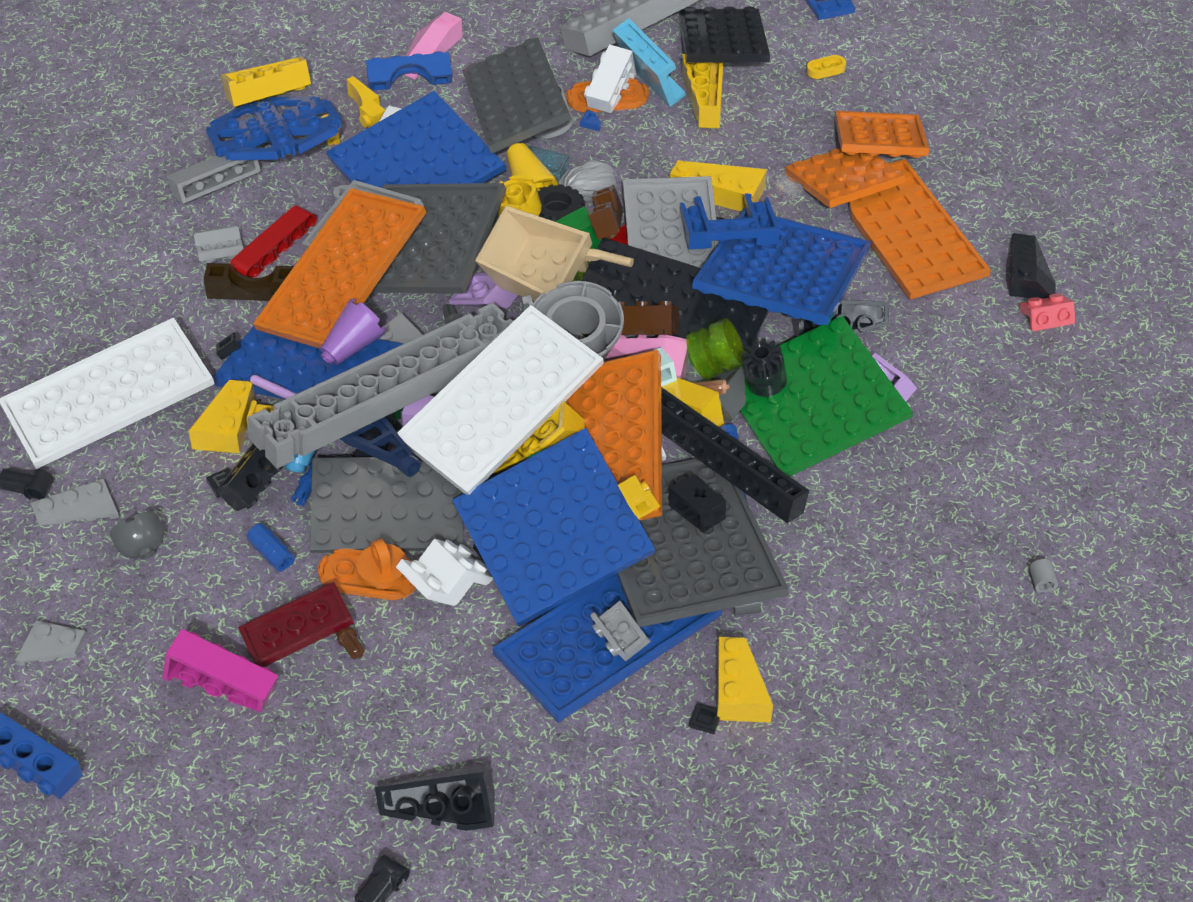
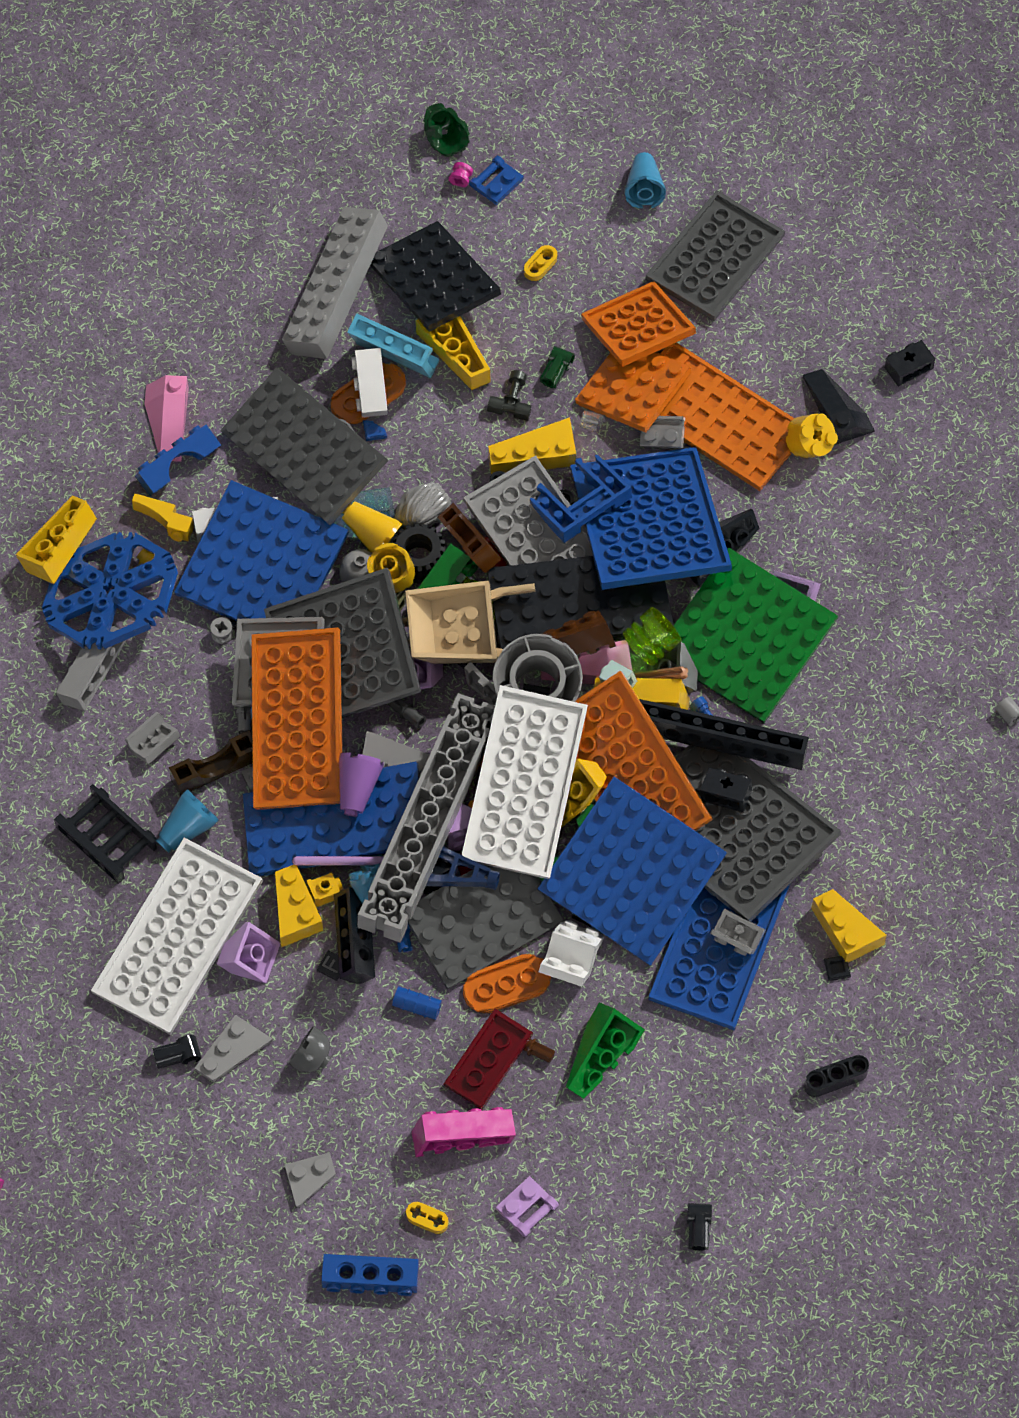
camera: 30 degrees left, 15 degrees up
black tile [216,332,241,360] -> none
red beam [229,205,317,278] -> none
orange tile [356,538,407,589] -> none
black wedge [375,764,495,831] -> none
yellow brick [618,475,660,520] -> none
black gear [741,338,787,397] -> none
coral bracket [1020,293,1075,331] -> none
none -> black fence [54,784,157,884]
none -> dark azure cone [156,789,219,853]
none -> lavender slope [217,922,281,984]
none -> yellow beam [406,1202,449,1234]
none -> pearl dark grey bar [487,370,532,421]
none -> lavender plate [496,1176,559,1237]
none -> dark green piece [540,346,575,388]
none -> green wedge [566,1002,645,1099]
none -> dark azure cone [624,152,666,208]
none -> light grey plate [640,416,685,449]
none -> dark grey plate [645,190,785,321]
none -> yellow brick [786,414,838,458]
none -> black beam [804,1055,869,1097]
none -> black brick [884,340,936,387]

